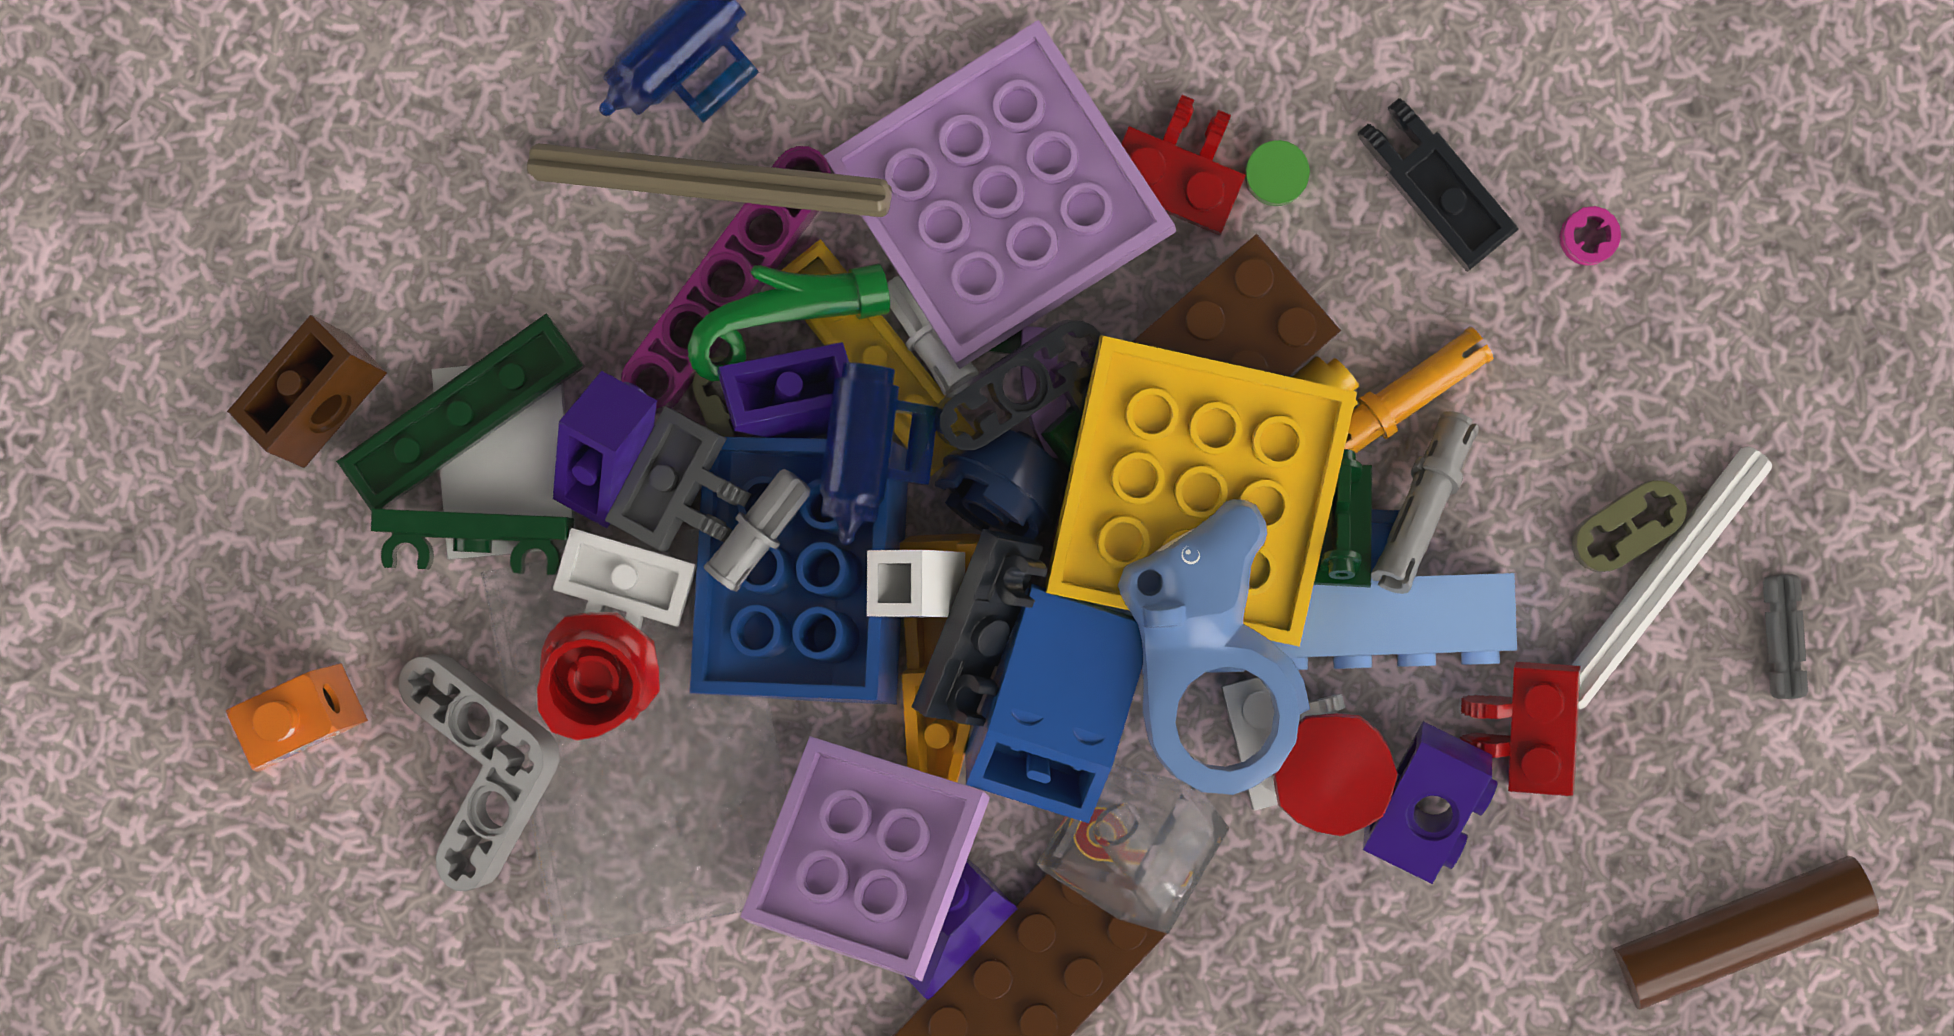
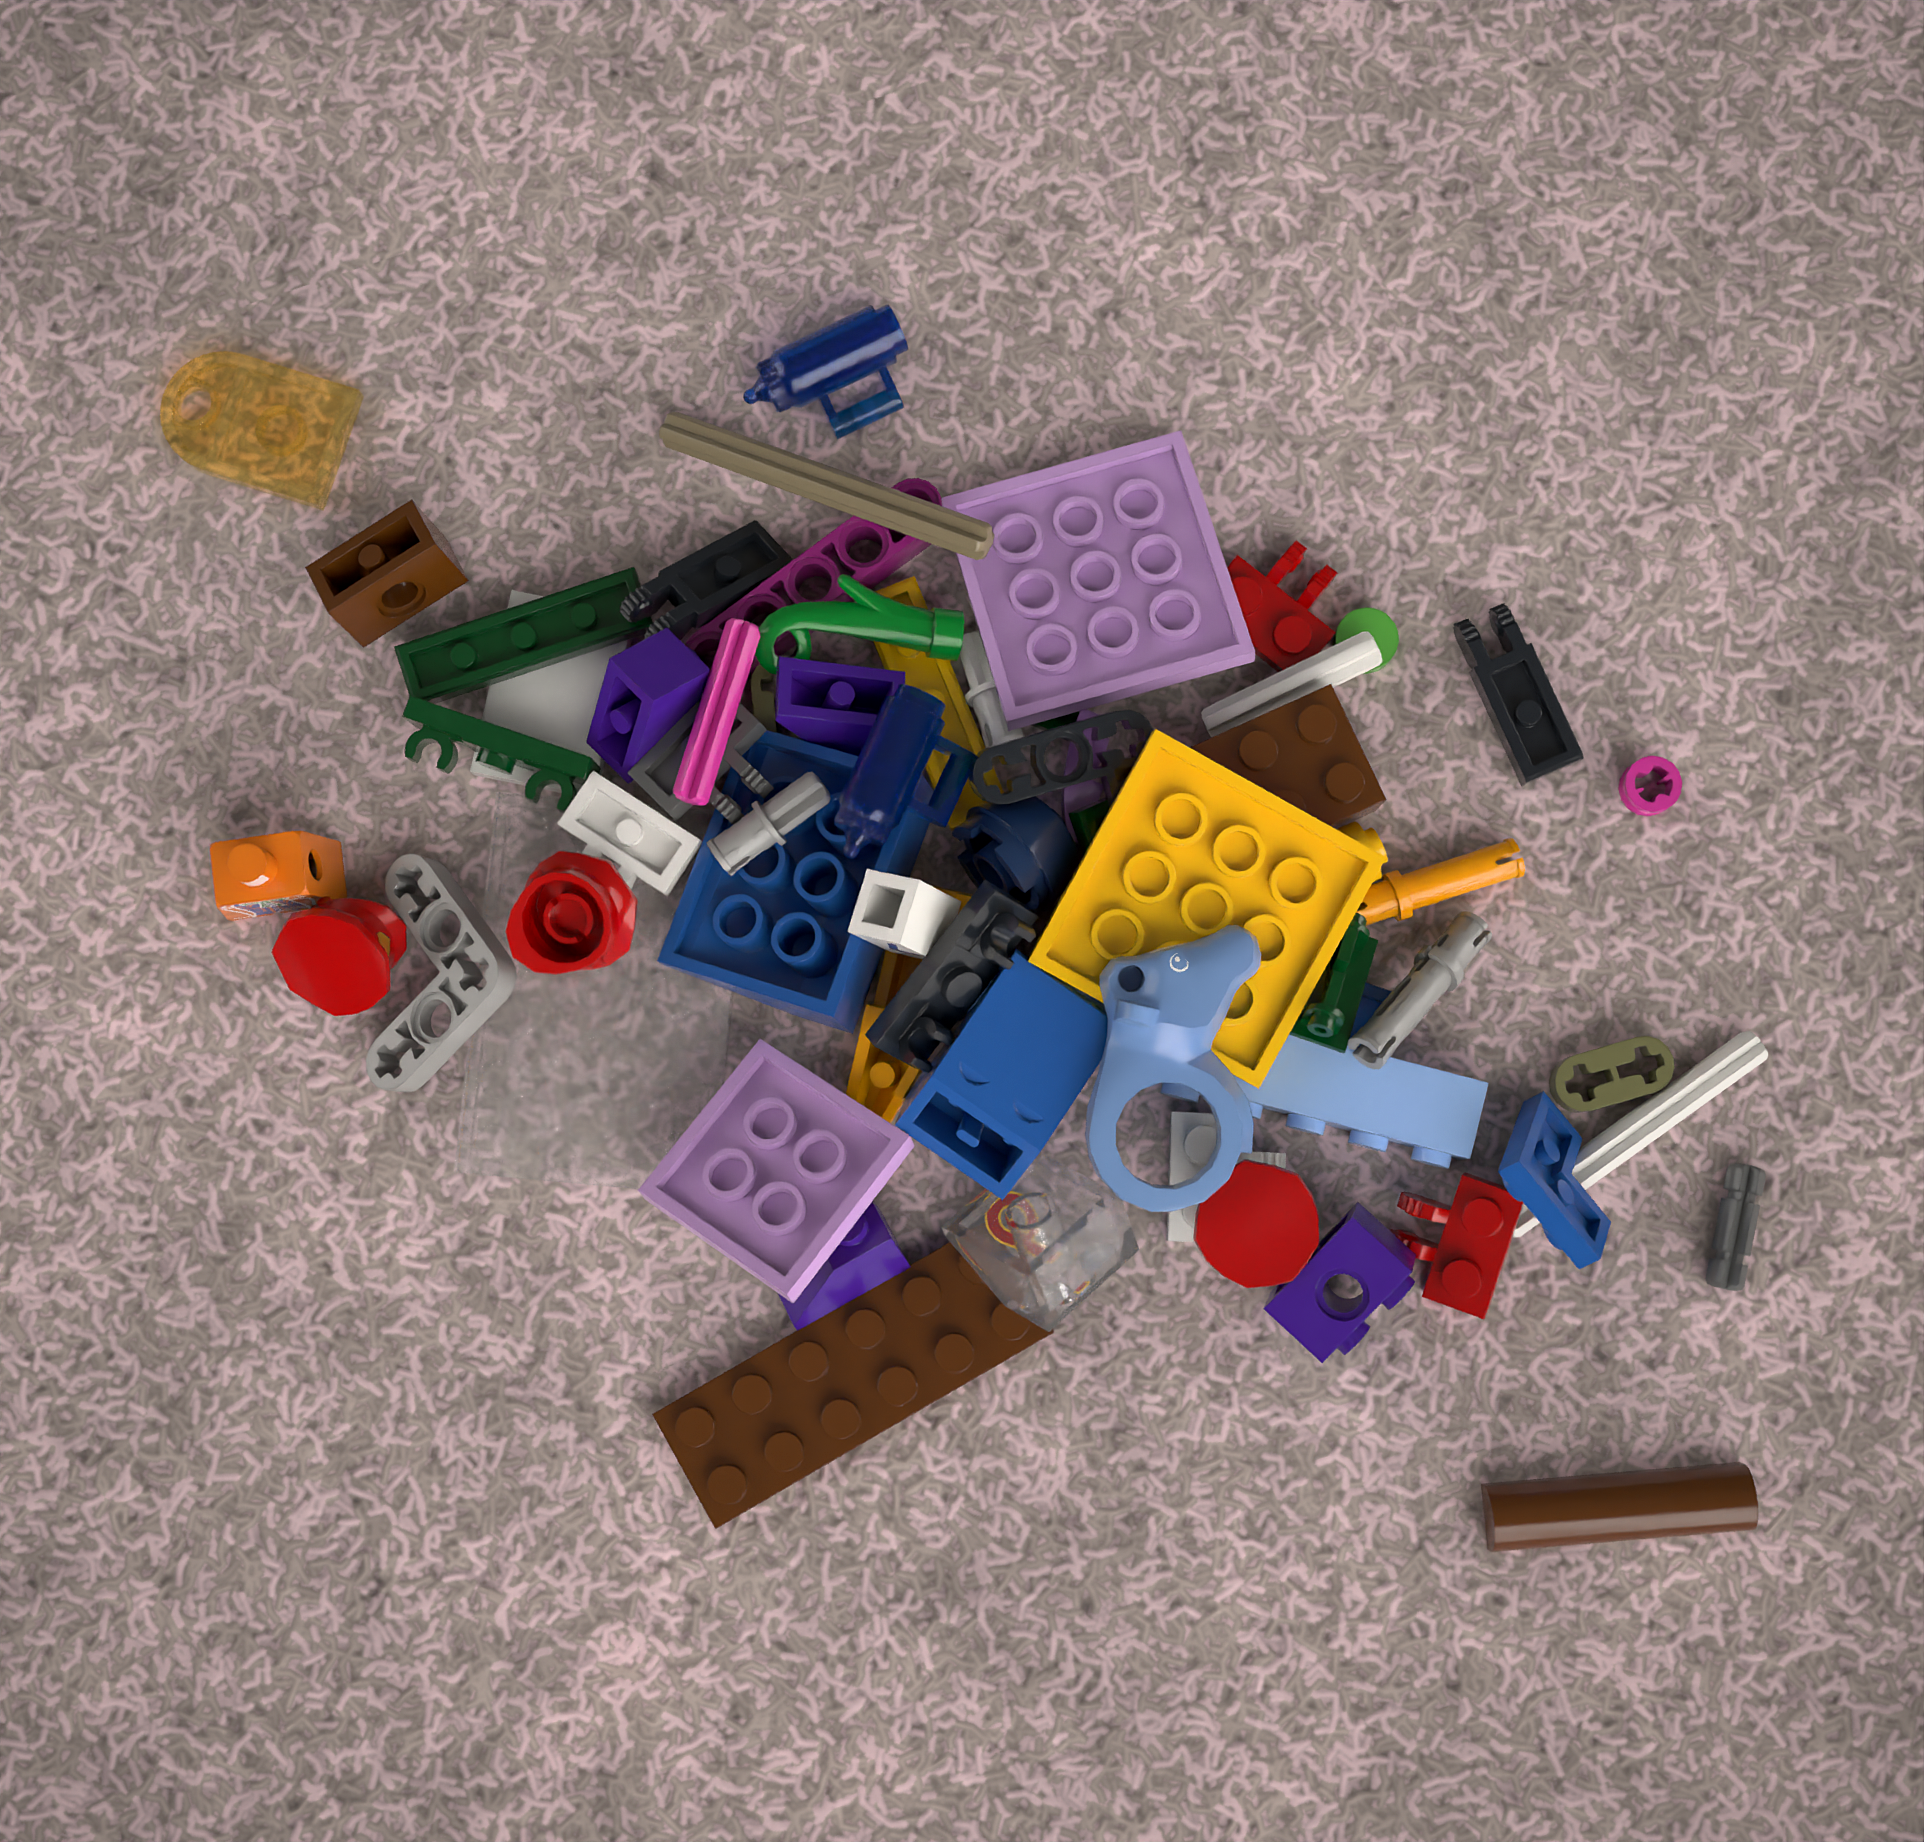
camera: 25 degrees right, 5 degrees down
none -> clear yellow tile [160,351,364,511]
none -> red hat [271,896,407,1016]
none -> black hinge [620,520,793,640]
none -> dark pink axle [673,618,760,806]
none -> white axle [1201,632,1382,737]
none -> blue plate [1498,1091,1611,1269]

